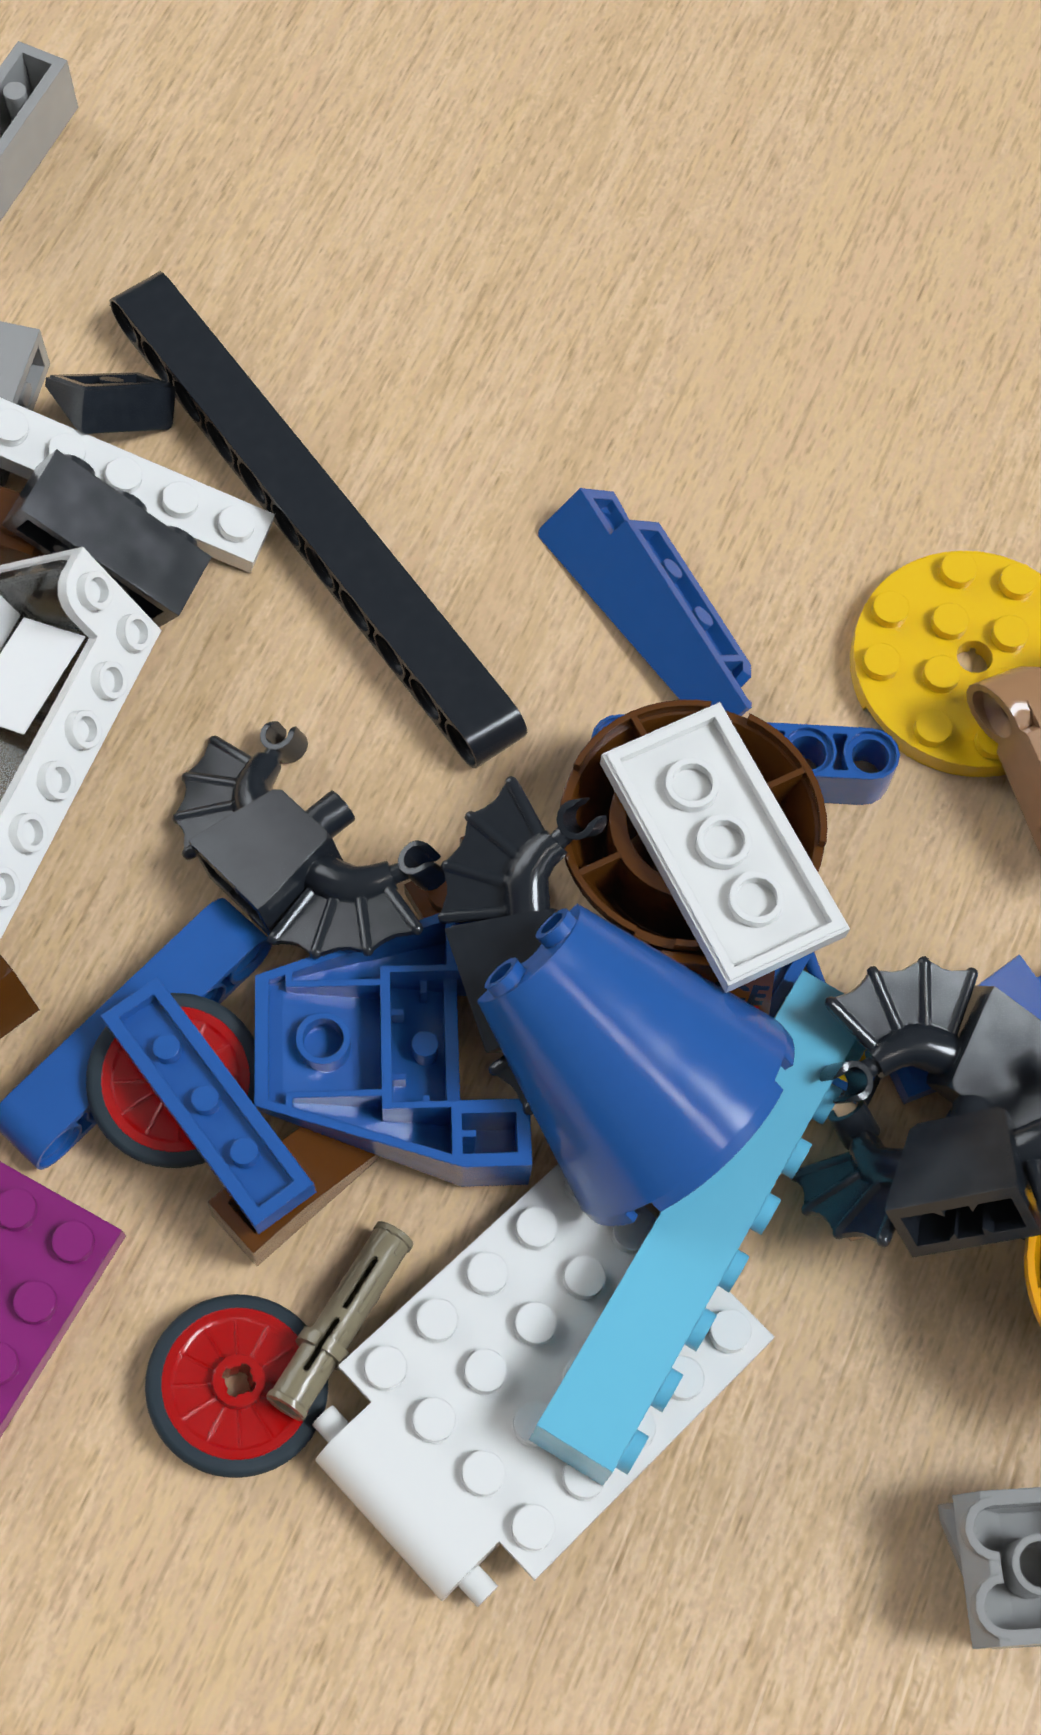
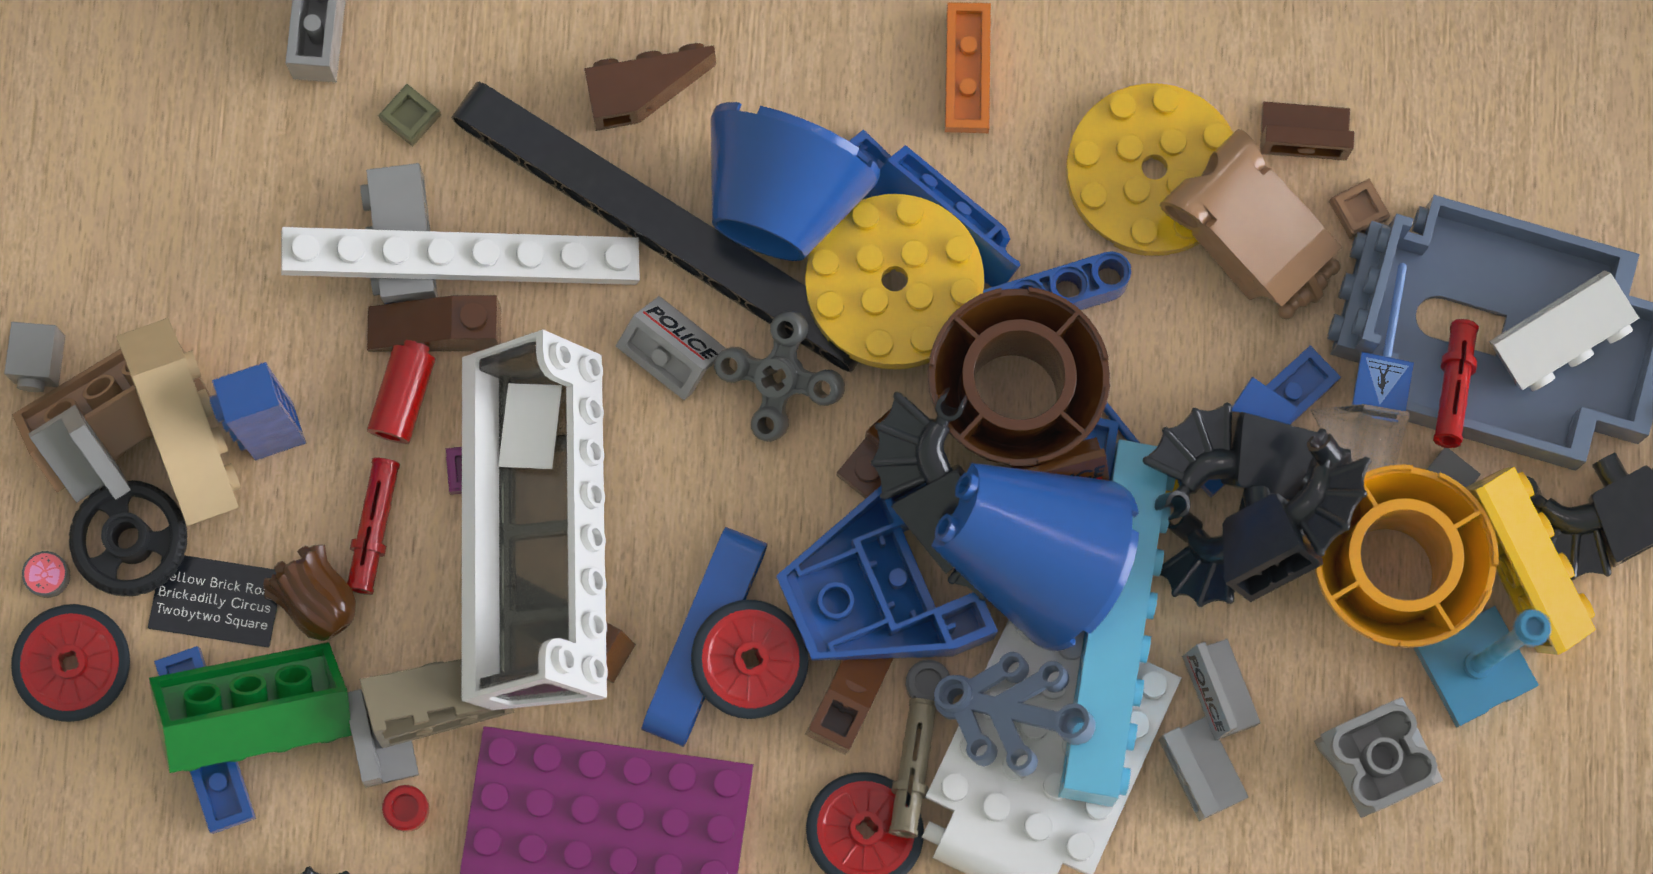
camera: 20 degrees left, 10 degrees up
black brick [2,449,212,627] -> none
black slope [45,372,176,434] -> none
blue plate [100,976,317,1234] -> none
black torso [172,721,446,959] -> none
white tile [600,702,850,993] -> none
none -> olive tile [378,84,441,147]
none -> reddish brown slope [584,43,716,131]
none -> light grey panel [616,296,726,400]
none -> blue cone [710,102,881,261]
none -> dark grey gear [714,310,845,442]
none -> yellow plate [805,194,984,370]
none -> dark grey tile [905,660,950,701]
none -> sand blue plant [934,652,1096,776]
none -> orange plate [945,2,991,133]
none -> light grey panel [1159,717,1248,821]
none -> light grey panel [1182,639,1261,740]

